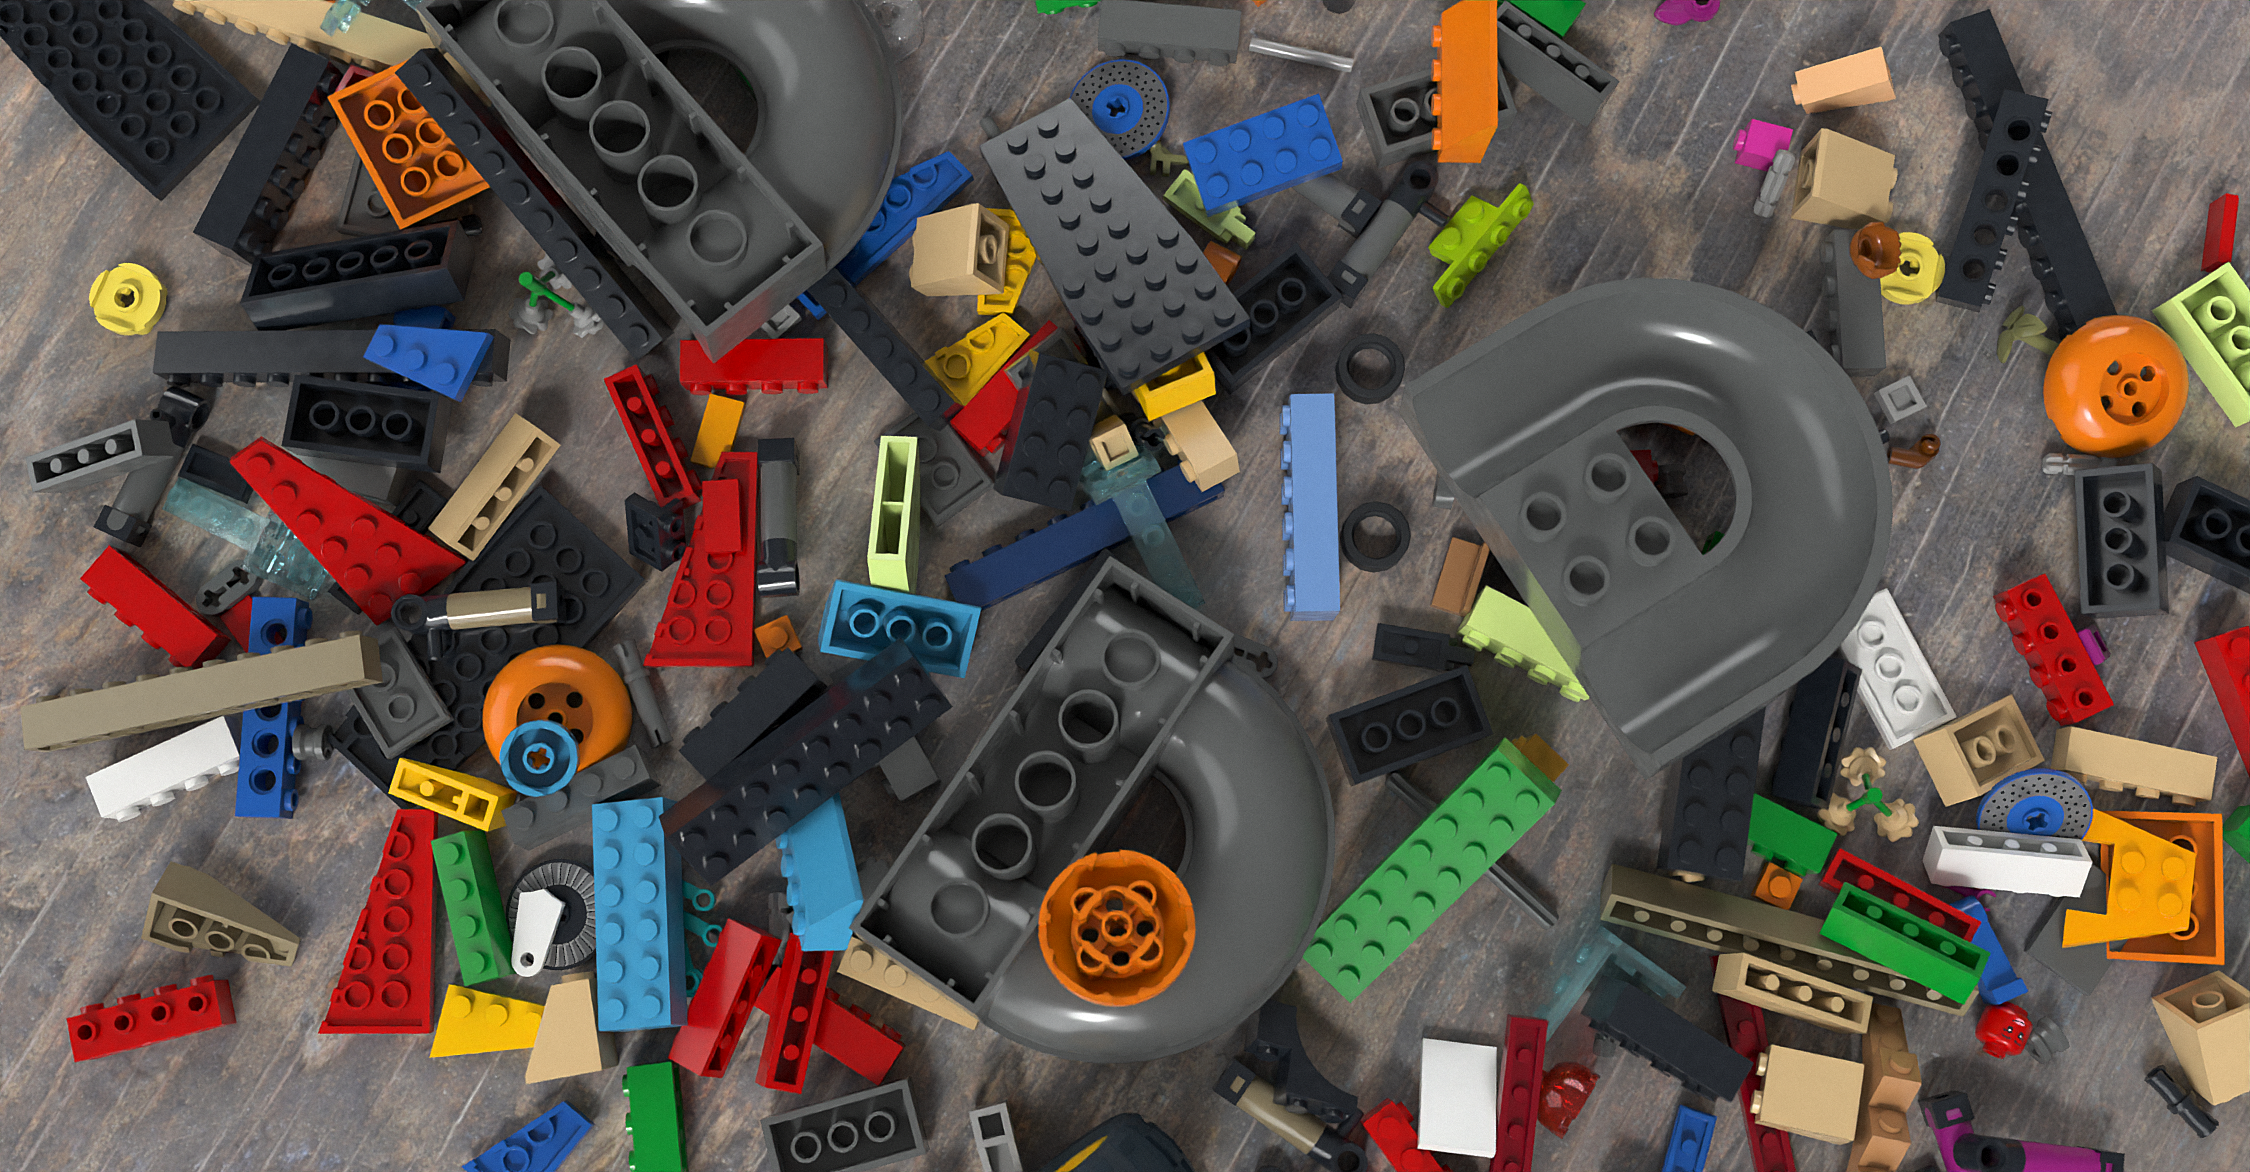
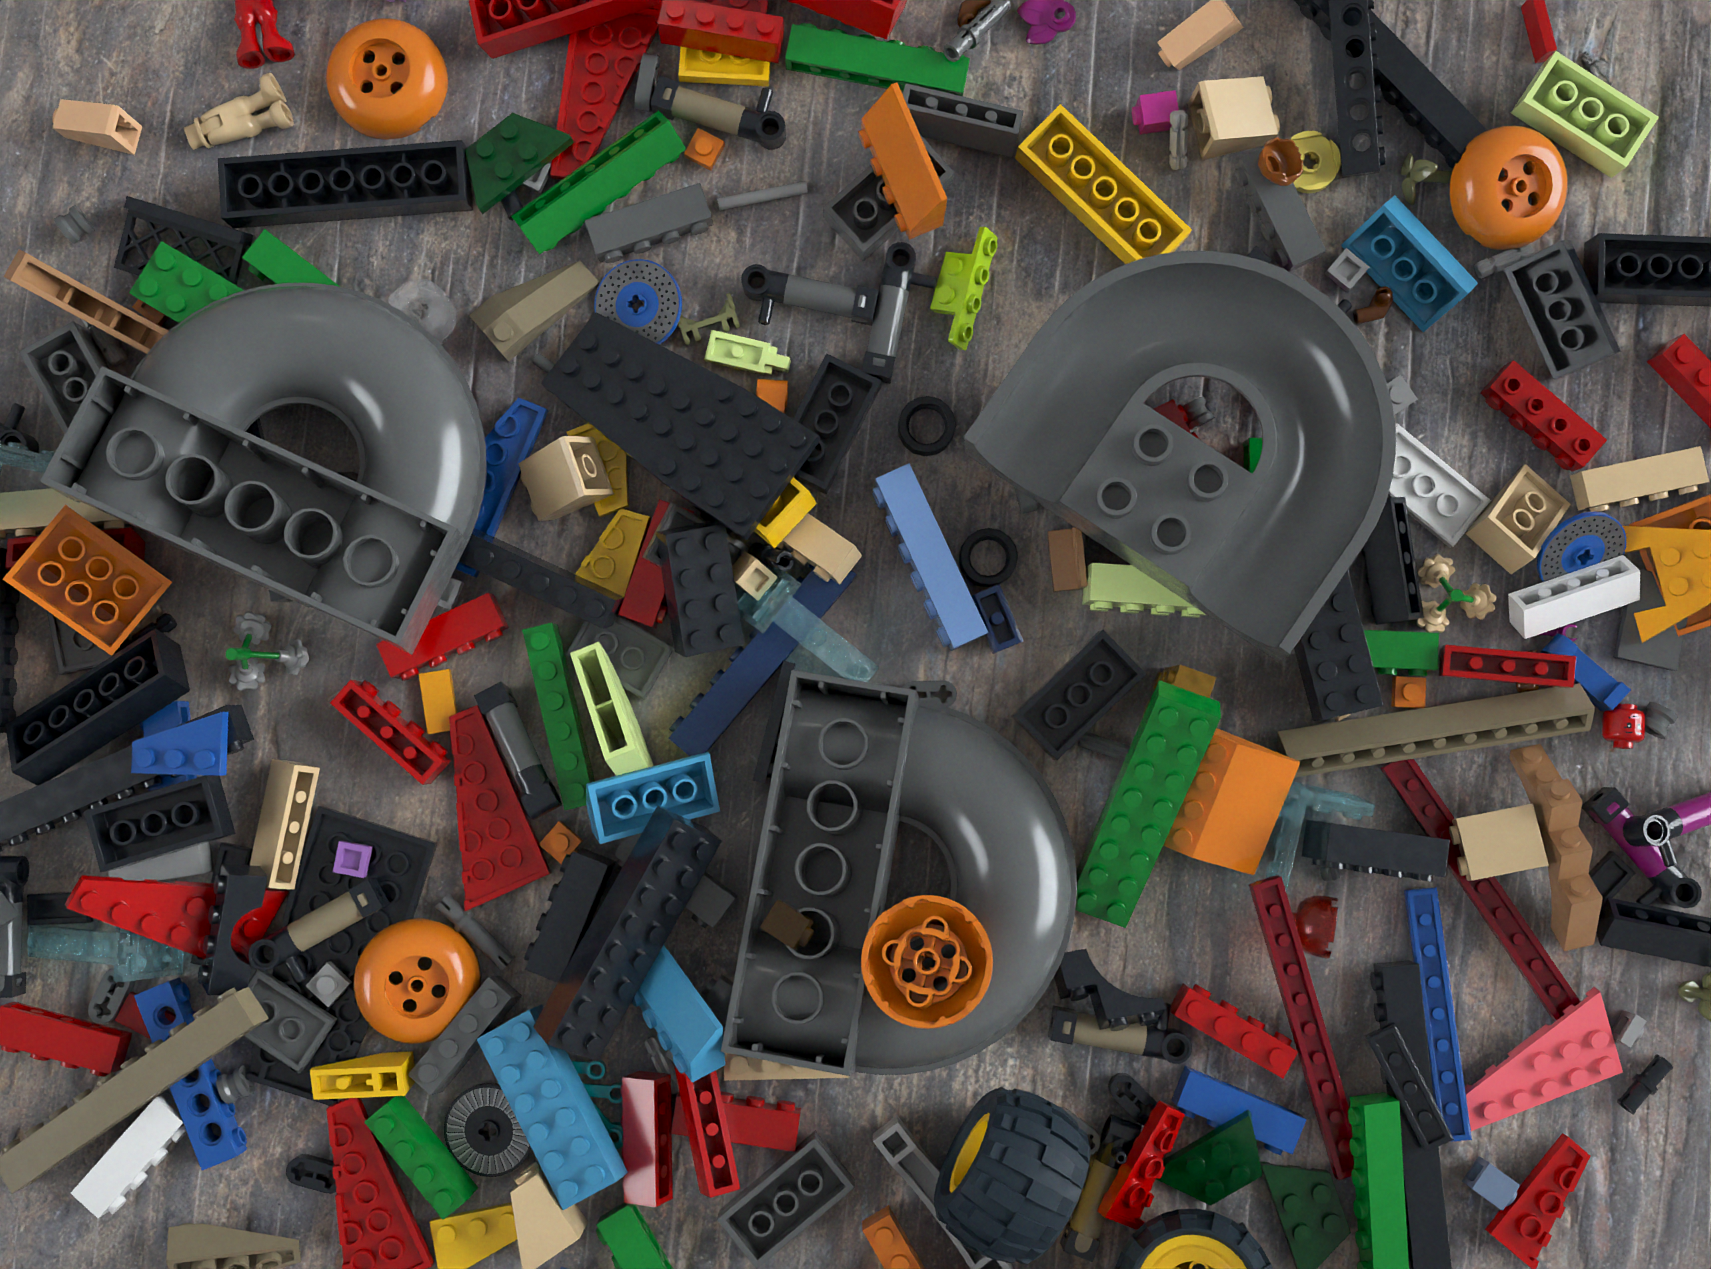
camera: 25 degrees left, 5 degrees up
black brick [394,48,674,361] -> none
dark azure brick [499,719,580,797] -> none
white piece [511,889,565,977] -> none
black bracket [624,492,686,572] -> none
red tile [702,479,743,554] -> none
blue brick [1183,93,1343,217] -> none
black hinge [1372,623,1475,672] -> none
white tile [1418,1038,1497,1158] -> none
tan brick [1712,953,1873,1034] -> none
green brick [1819,882,1991,1005] -> none
magenta tile [2076,624,2111,666] -> none
none -> black arch [198,864,268,995]
none -> black beam [286,1154,336,1194]
none -> light grey plate [306,961,353,1007]
none -> medium lavender plate [333,841,373,878]
none -> dark tan wedge [469,260,600,361]
none -> green brick [522,623,595,811]
none -> dark brown brick [760,899,814,949]
none -> dark blue brick [971,584,1023,654]
none -> yellow brick [1015,104,1192,264]
none -> orange slope [1163,728,1300,875]
none -> dark azure slope [1341,195,1478,332]
none -> light grey plate [1387,375,1418,415]

